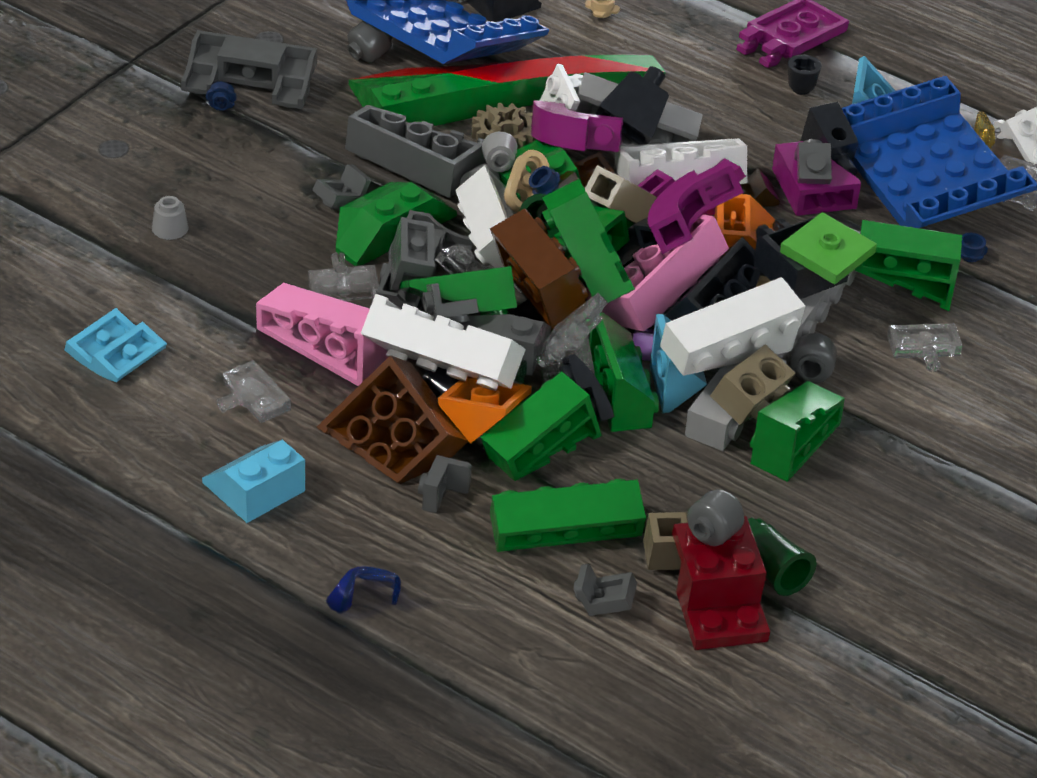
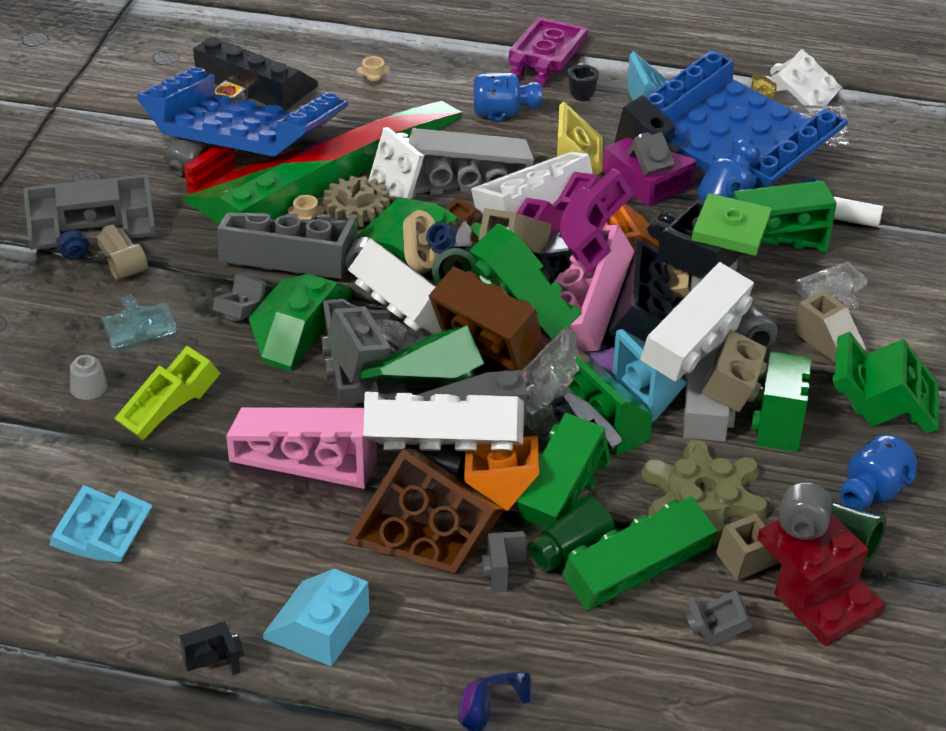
camera: 20 degrees left, 0 degrees up
clear plate [217,360,291,423] -> none
clear plate [308,252,379,301] -> none
dark grey bracket [422,283,478,323] -> none
light grey hat [482,131,518,172] -> none
magenta arch [531,100,623,152] -> none
black torso [595,66,669,145] -> none
none -> dark tan piece [97,224,148,280]
none -> clear light blue plate [102,294,176,348]
none -> lime slope [114,346,221,441]
none -> black bracket [179,621,244,675]
none -> red tile [184,145,236,192]
none -> tan plate [288,195,324,220]
none -> blue piece [474,72,542,122]
none -> dark green plant [528,496,616,572]
none -> light yellow slope [557,102,603,175]
none -> olive plate [641,440,769,543]
none -> blue piece [697,139,760,201]
none -> dark tan slope [794,290,867,363]
none -> green bracket [833,331,939,434]
none -> white cylinder [834,197,883,228]
none -> blue piece [840,434,918,511]

